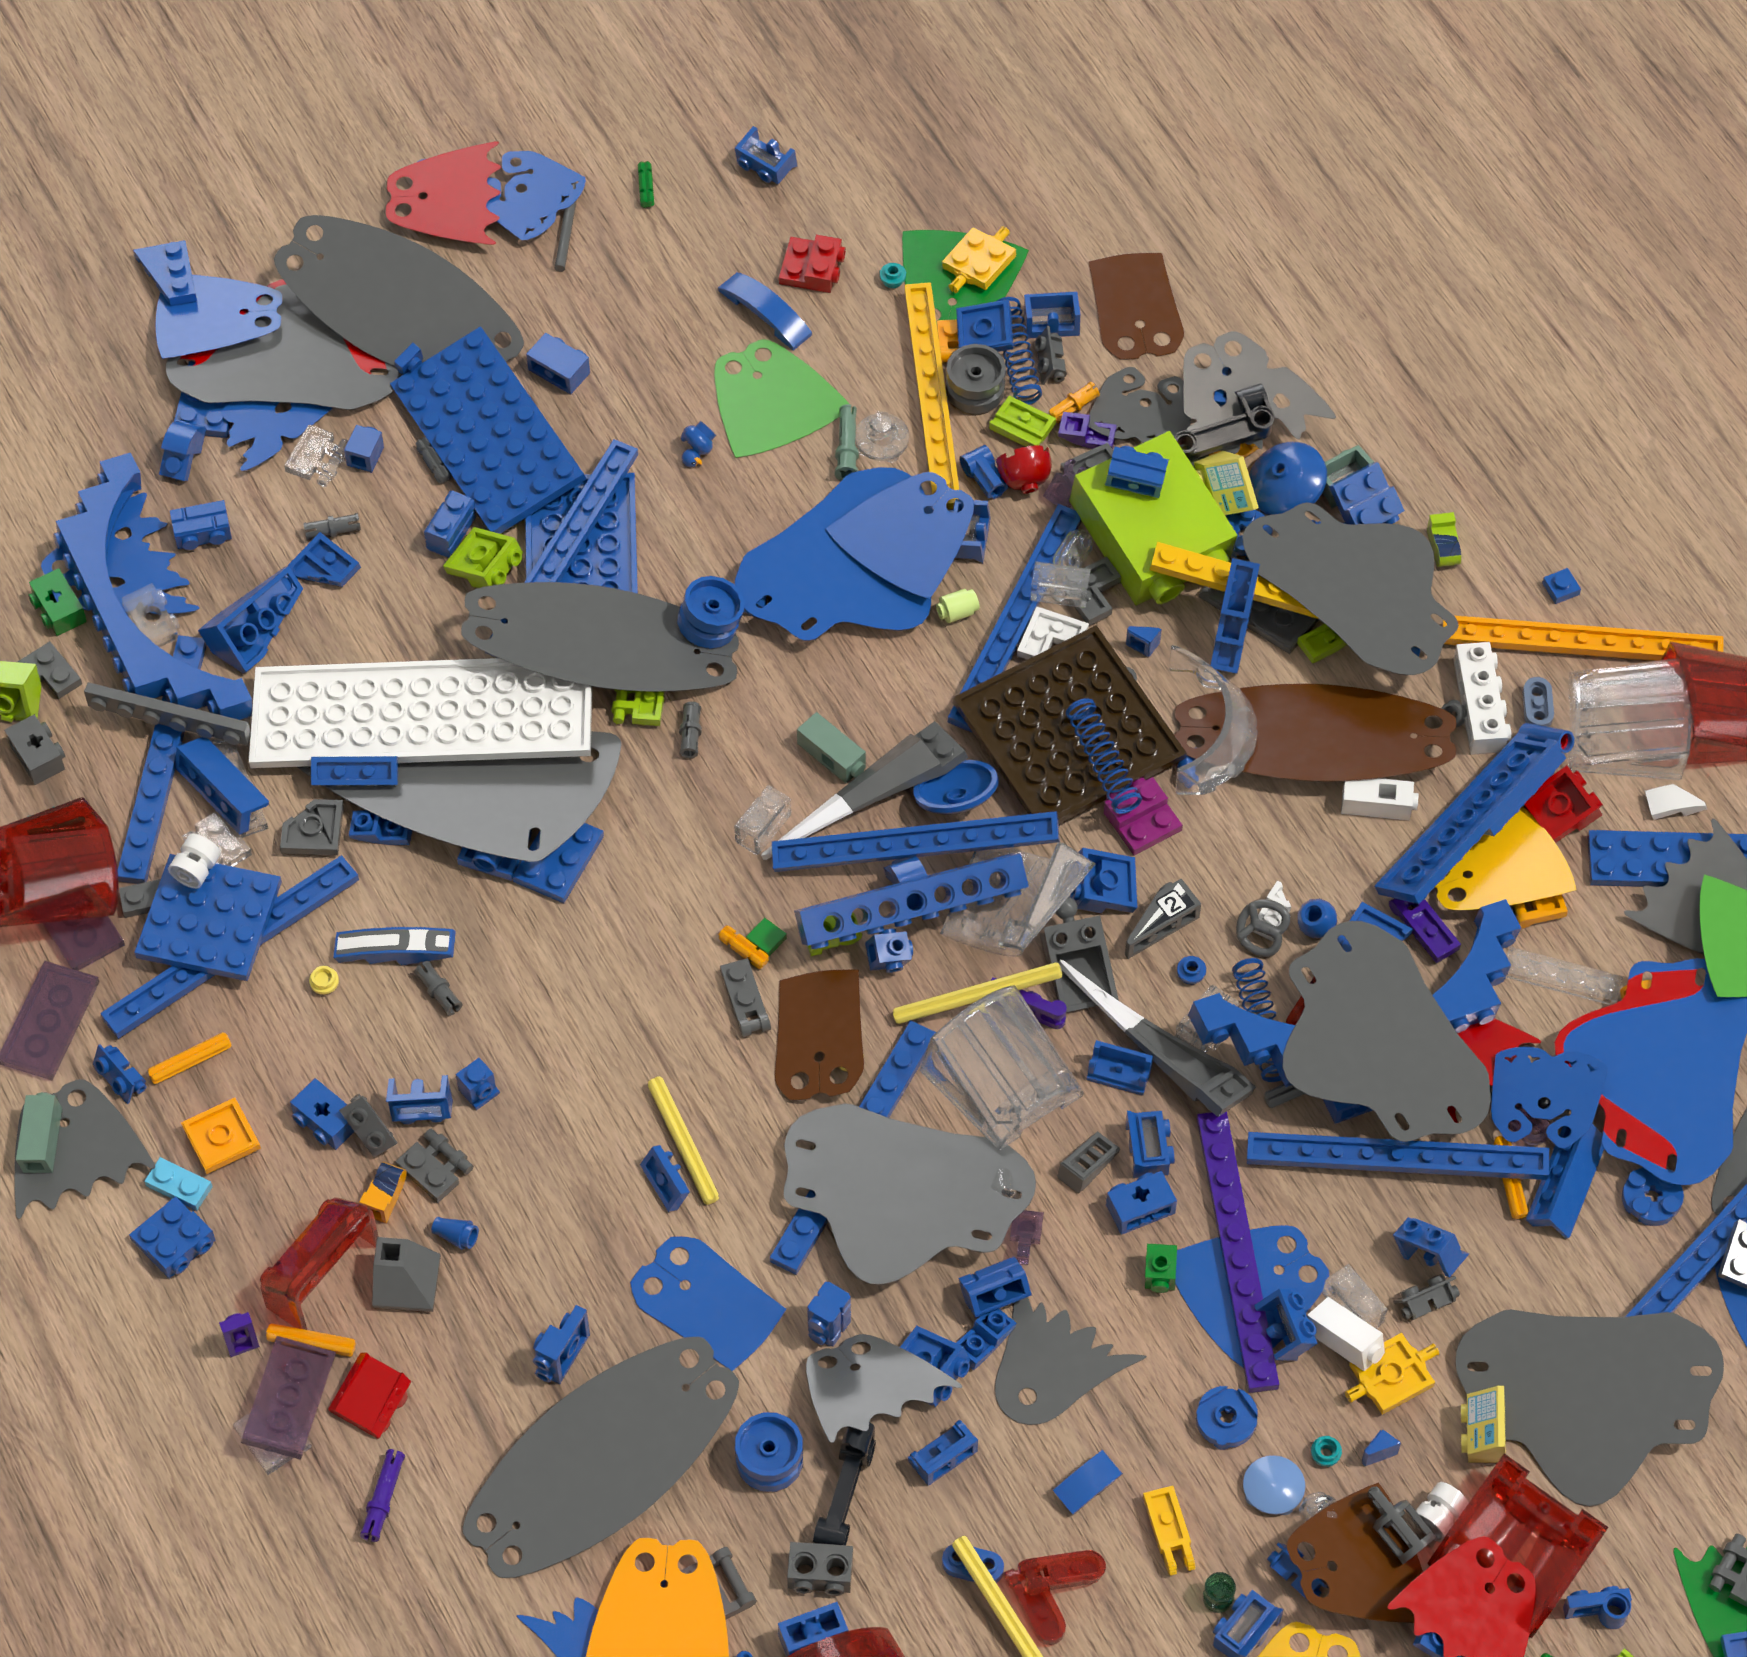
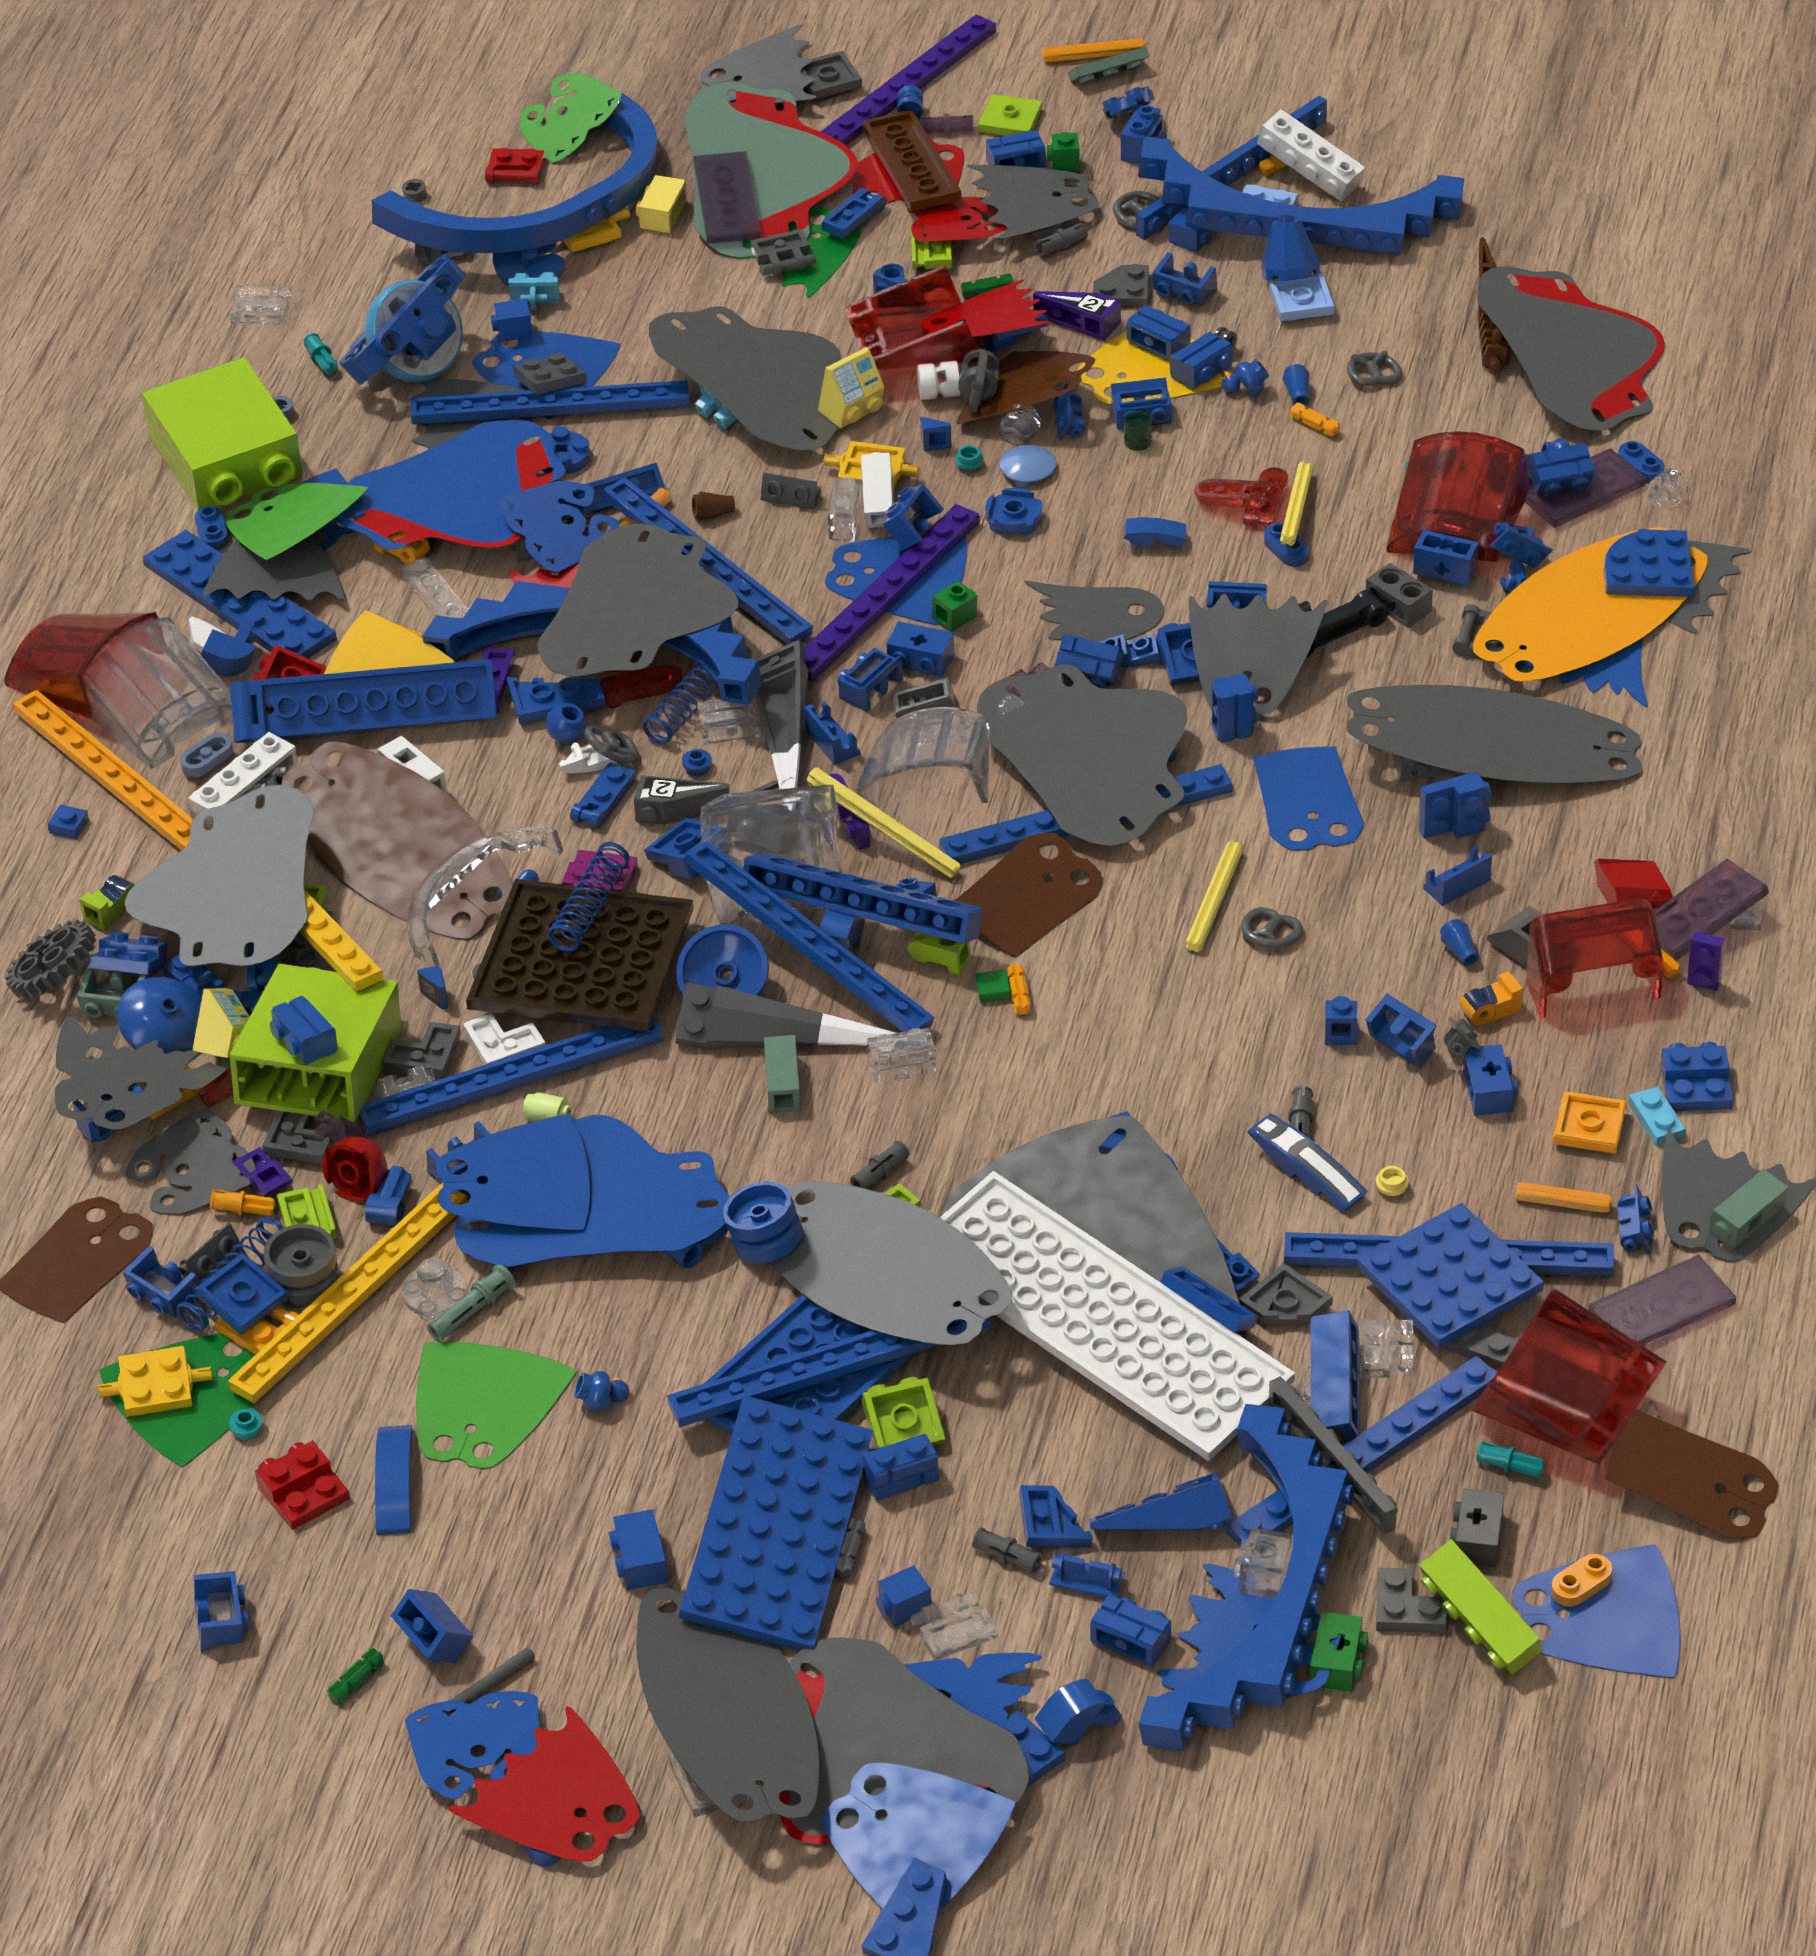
camera: 135 degrees left, 15 degrees down
white wheel [168,833,221,889] -> none
dark purple pin [360,1449,405,1542] -> none
blue plate [394,343,423,375] -> none
dark grey plate [395,1128,474,1203] -> none
blue plate [640,1145,690,1212] -> none
dark grey plate [720,958,771,1037] -> none
blue wheel [735,1412,803,1492] -> none
clear brick [1031,562,1091,608] -> none
yellow hinge [1143,1486,1196,1576] -> none
black piece [1174,383,1275,462] -> none
blue slope [1210,558,1260,674] -> none
blue window [1393,1217,1469,1278] -> none
none -> dark grey gear [5,919,97,999]
none -> blue brick [198,617,257,676]
none -> blue brick [391,1589,473,1663]
none -> blue plate [570,763,636,828]
none -> reddish brown cone [692,491,735,520]
none -> blue hinge [1049,1552,1125,1597]
none -> dark grey piece [1241,907,1303,952]
none -> blue hinge [1423,846,1492,906]

